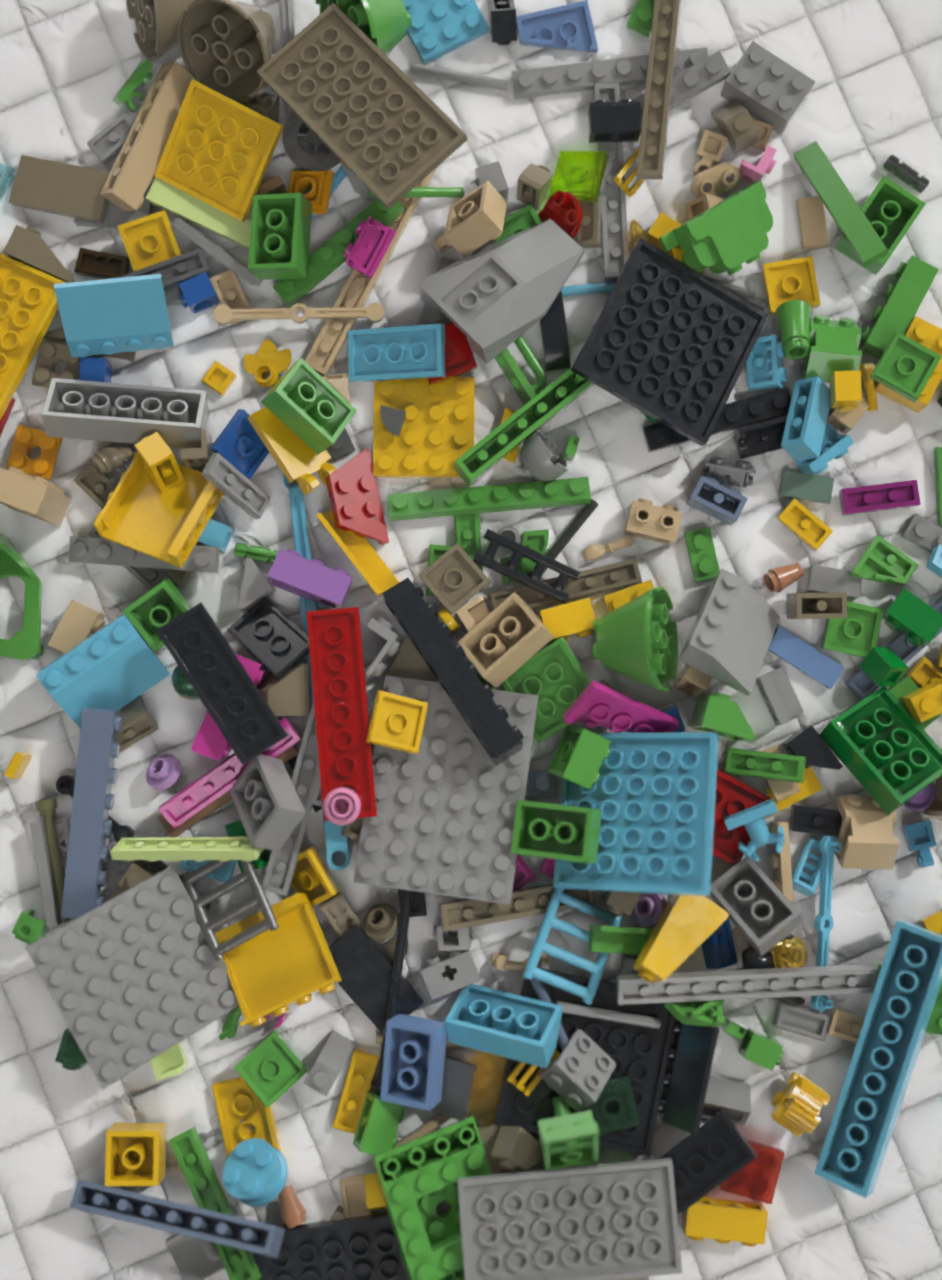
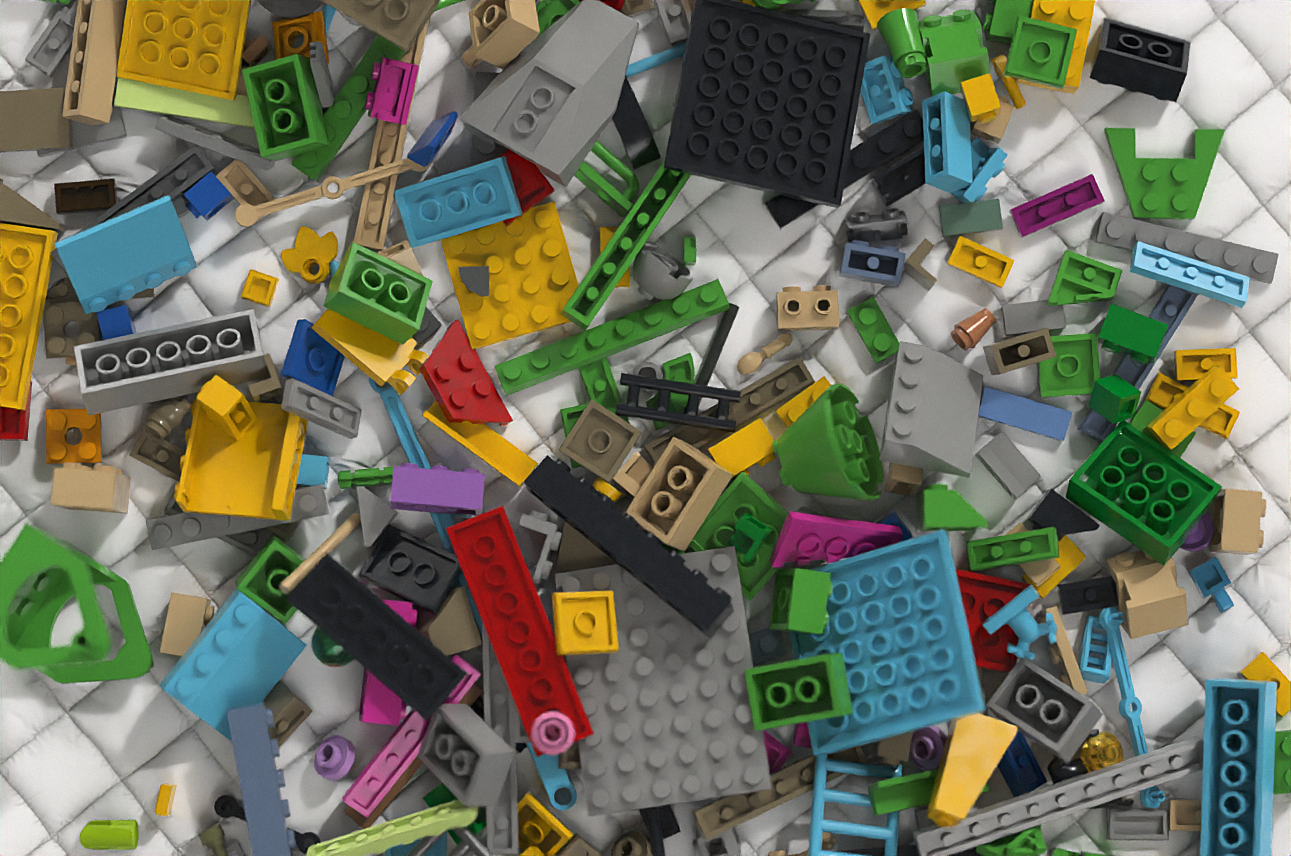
camera: 20 degrees left, 0 degrees up
yellow plate [117,210,182,272] -> none
none -> tan bar [279,513,361,594]
none -> light grey tile [310,41,334,108]
none -> blue slope [407,111,458,168]
none -> green panel [728,513,772,563]
none -> dark tan panel [903,238,937,291]

